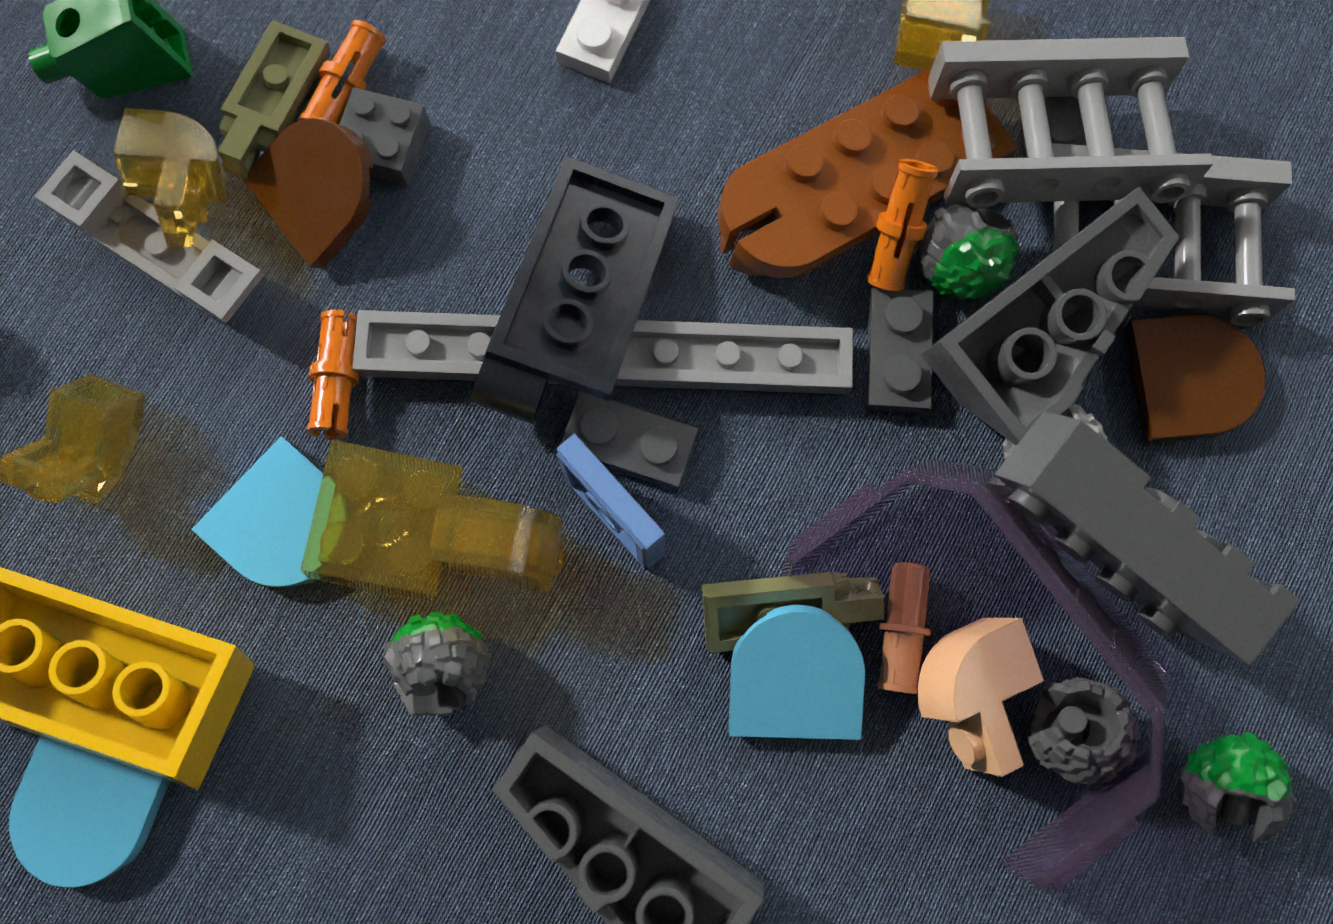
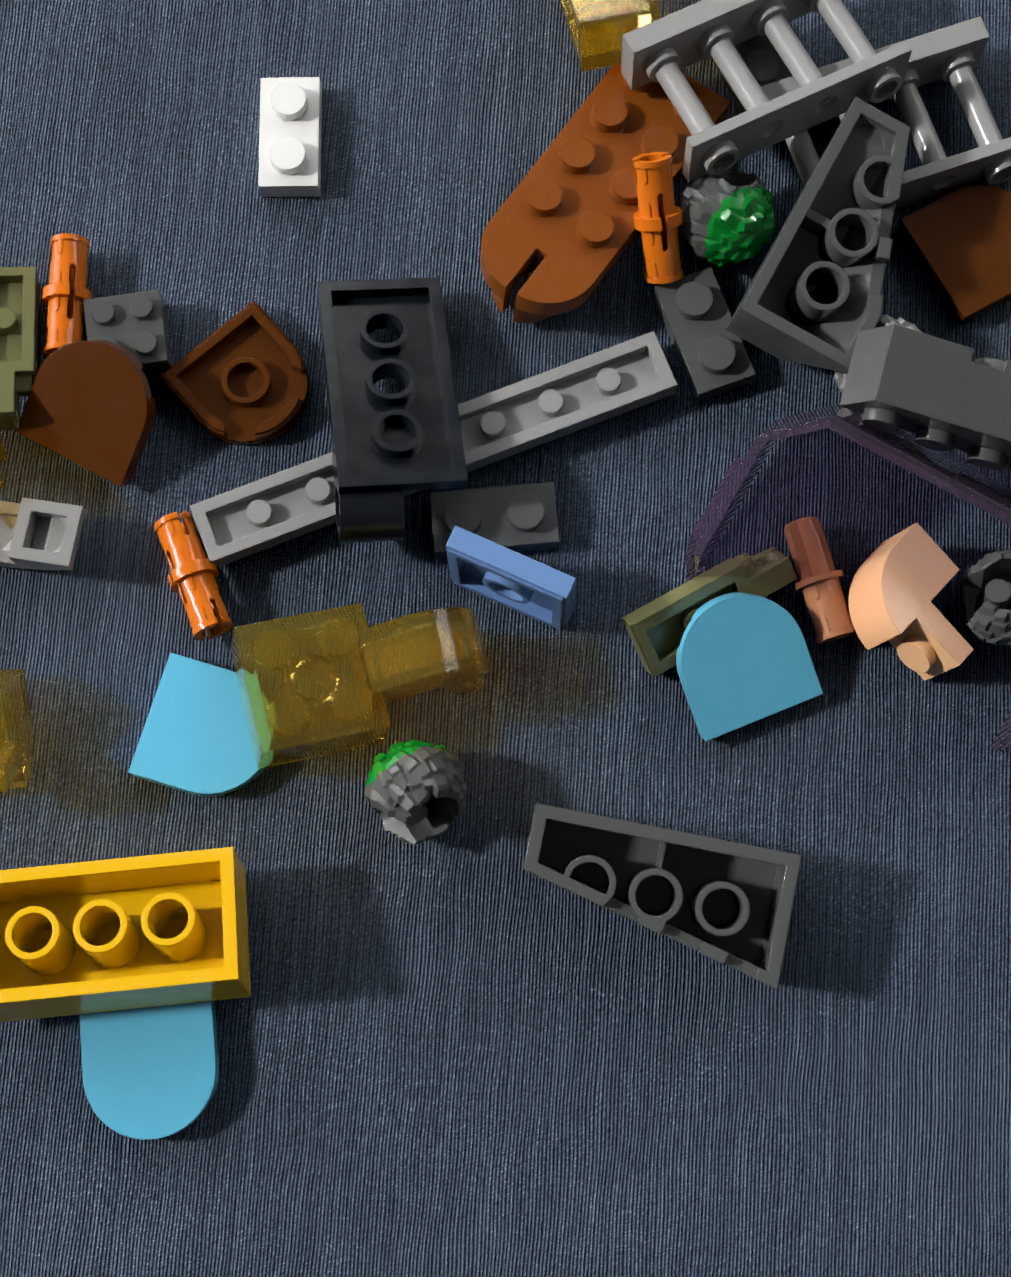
camera: 20 degrees left, 0 degrees up
none -> reddish brown tile [160,300,309,446]

